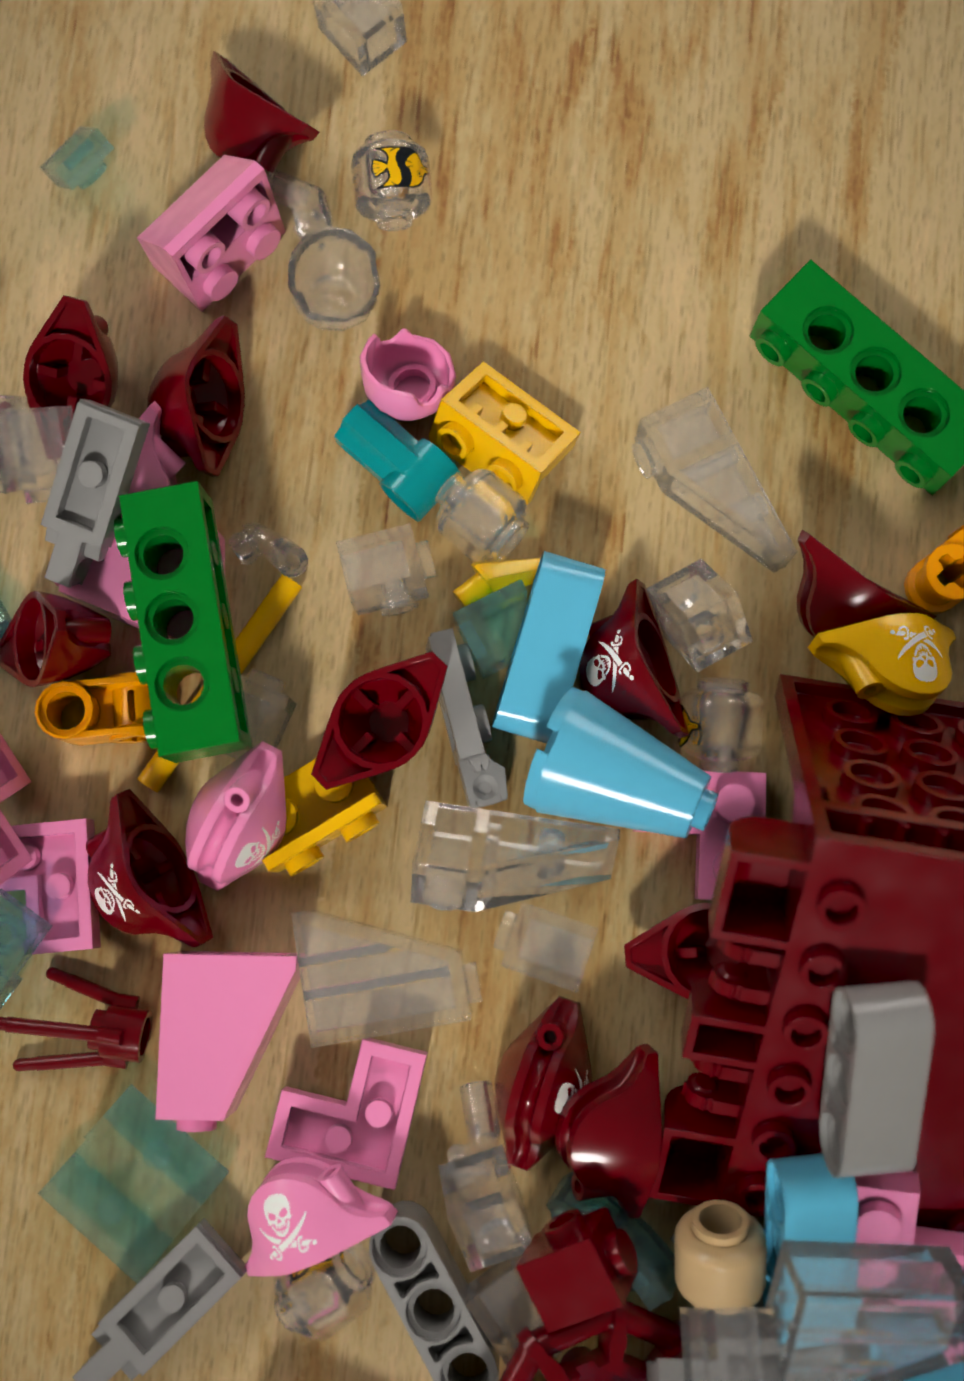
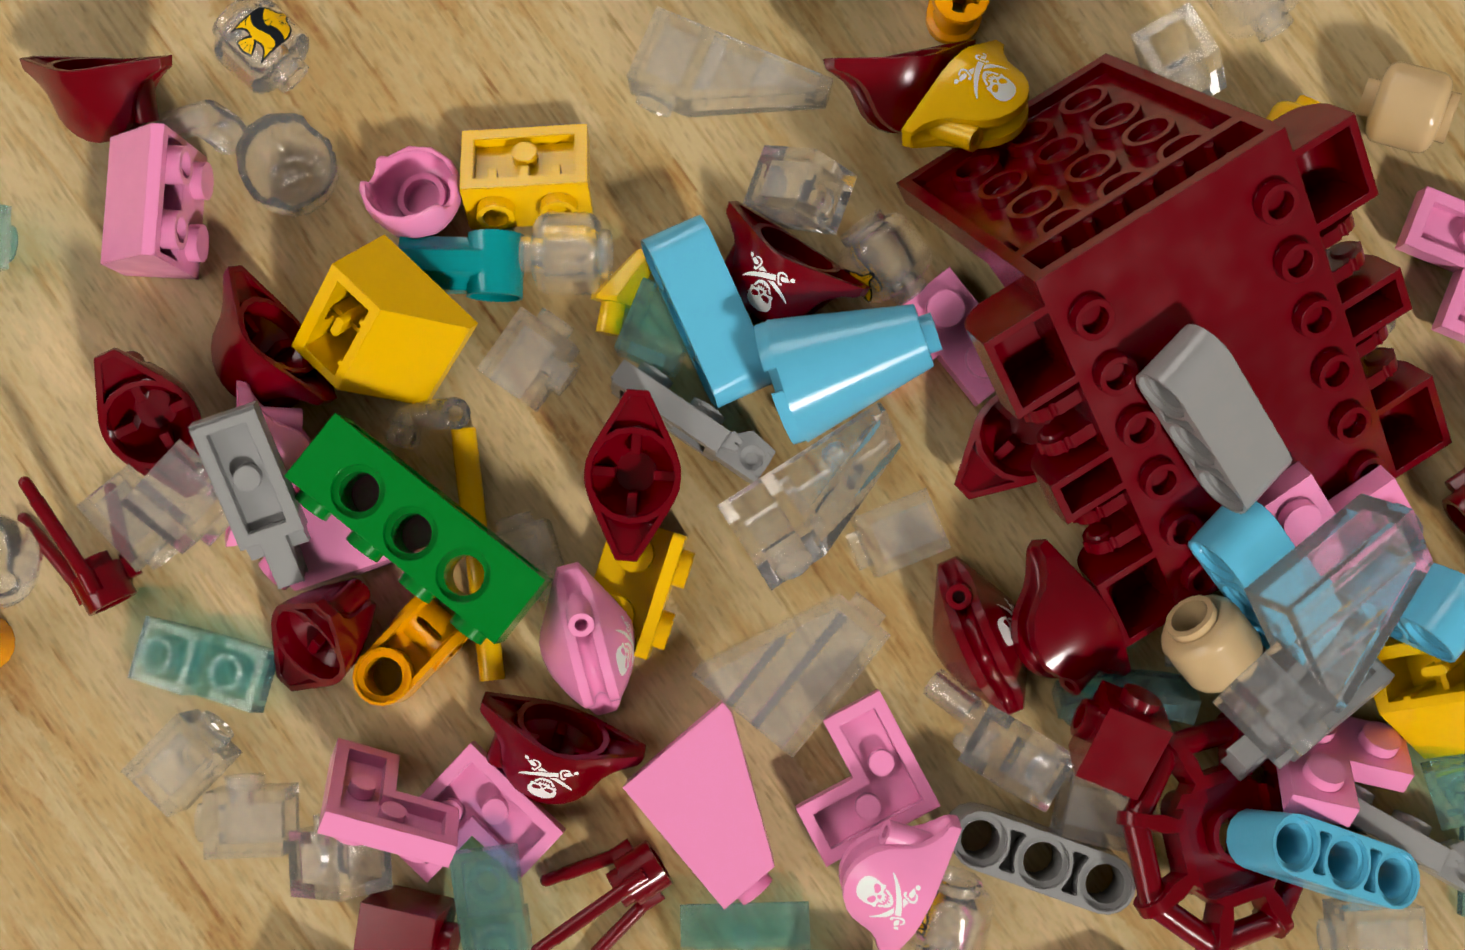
camera: 45 degrees left, 5 degrees up
none -> yellow slope [291,234,478,406]

